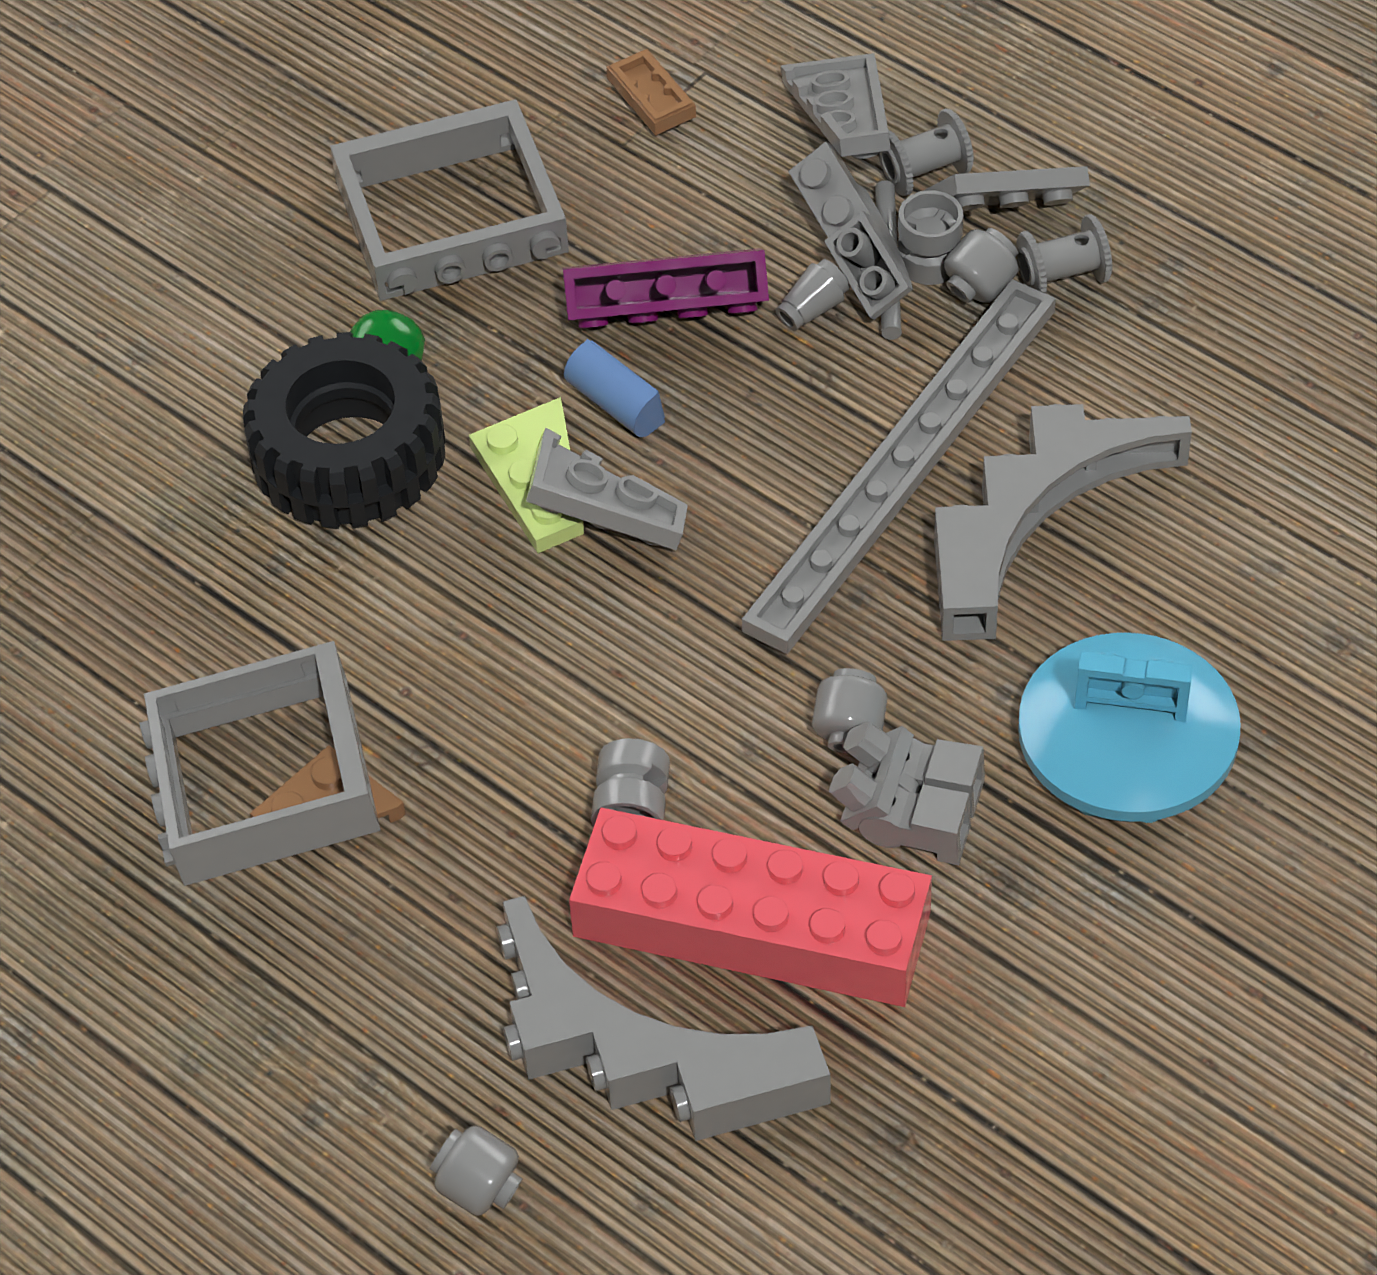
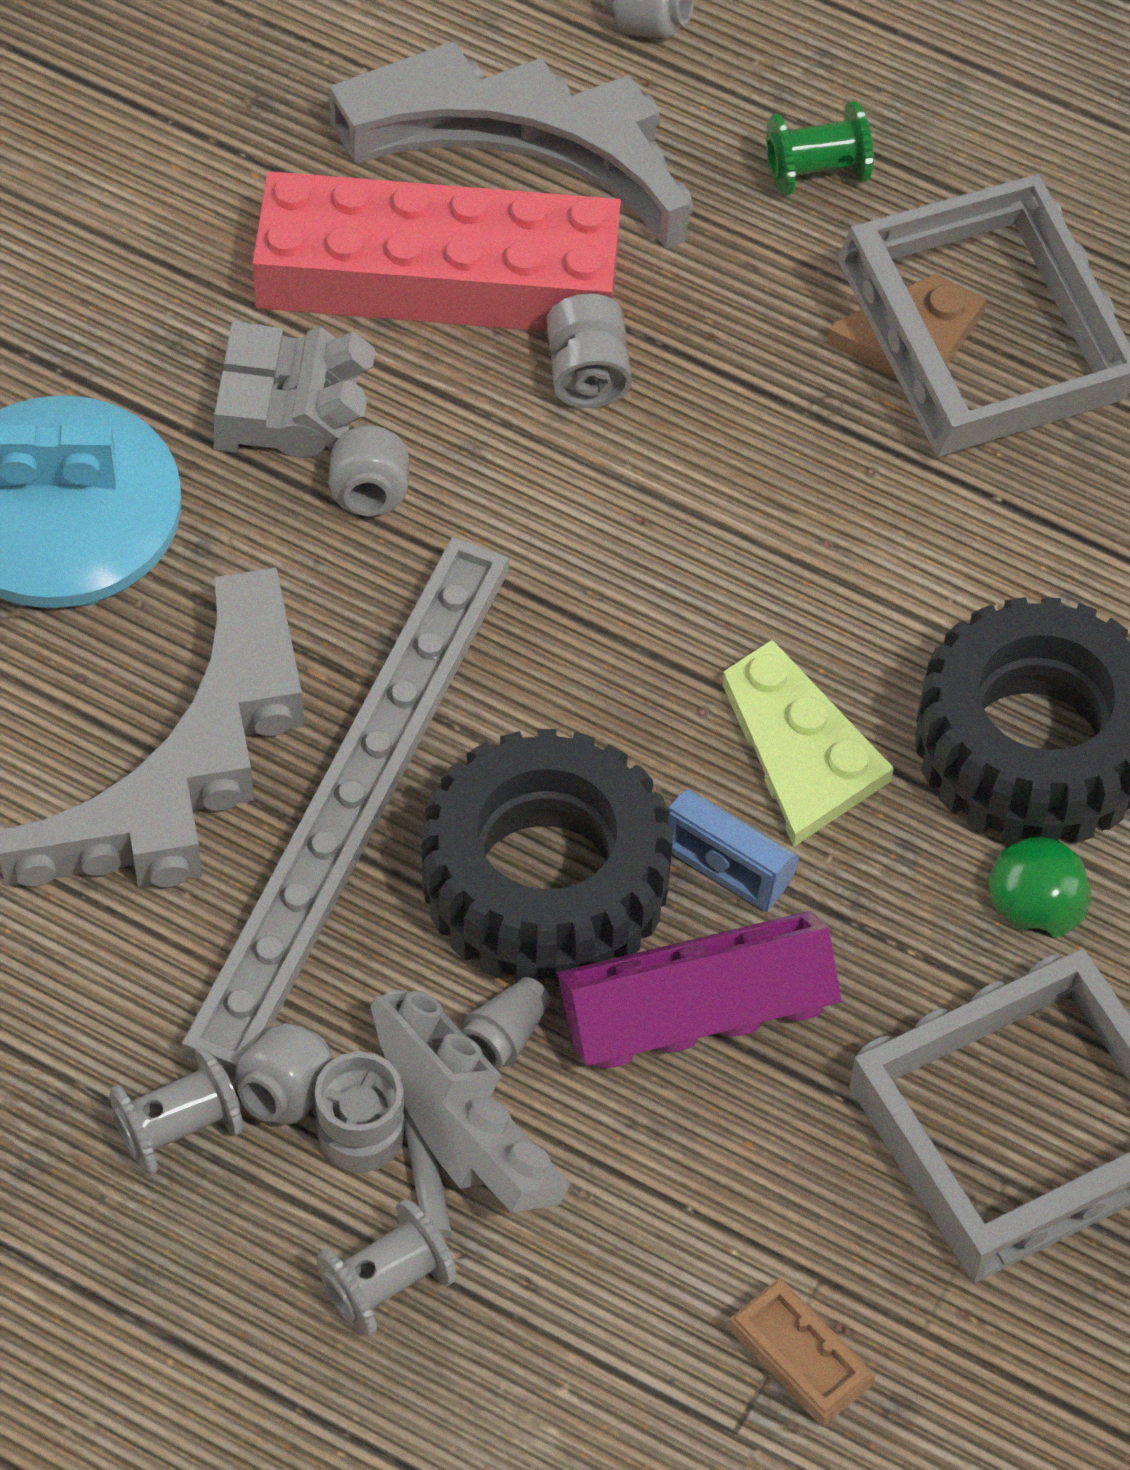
camera: 165 degrees right, 5 degrees up
light grey wing [526,428,688,550] -> none
light grey wing [780,53,891,159] -> none
light grey wing [923,166,1090,211] -> none
none -> black tyre [422,729,672,987]
none -> green hose [766,101,874,196]

